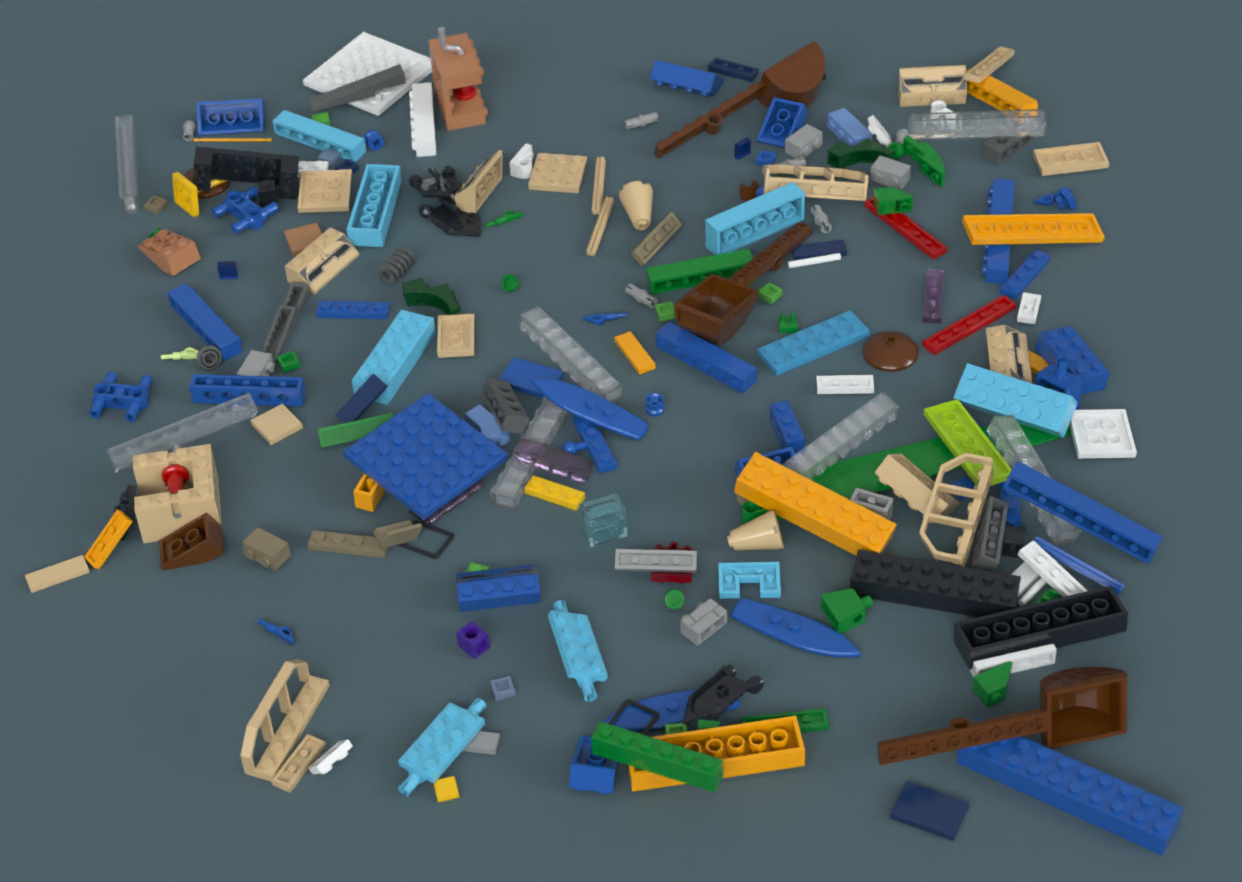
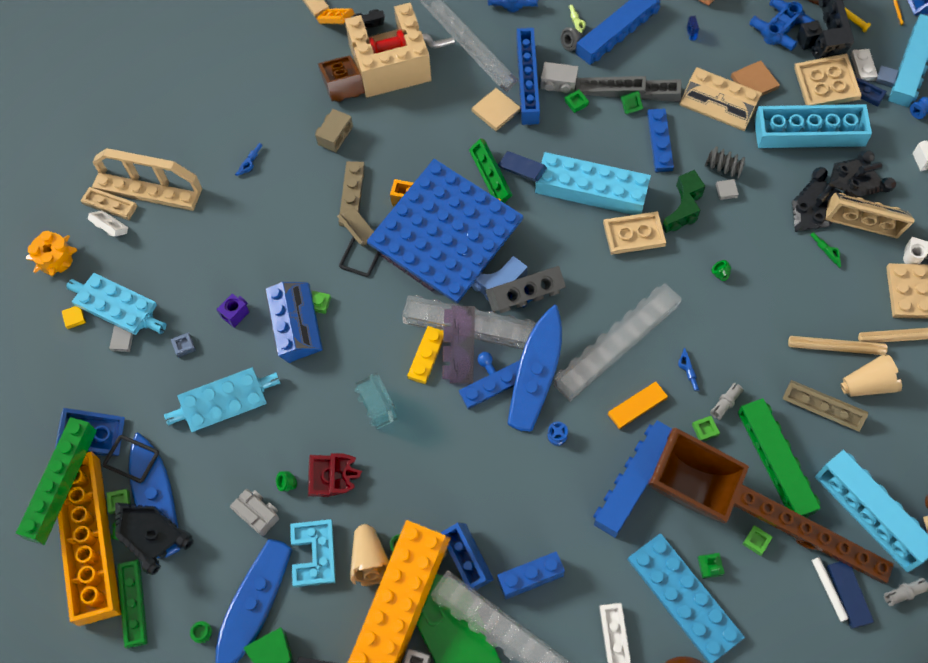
camera: 85 degrees right, 20 degrees up
blue tile [498,357,564,400] -> none
light grey plate [615,549,697,573] -> none
none -> light orange brick [26,231,77,276]
none -> green plate [190,621,212,643]
none -> green plate [621,92,643,114]
none -> light grey tile [716,179,739,200]

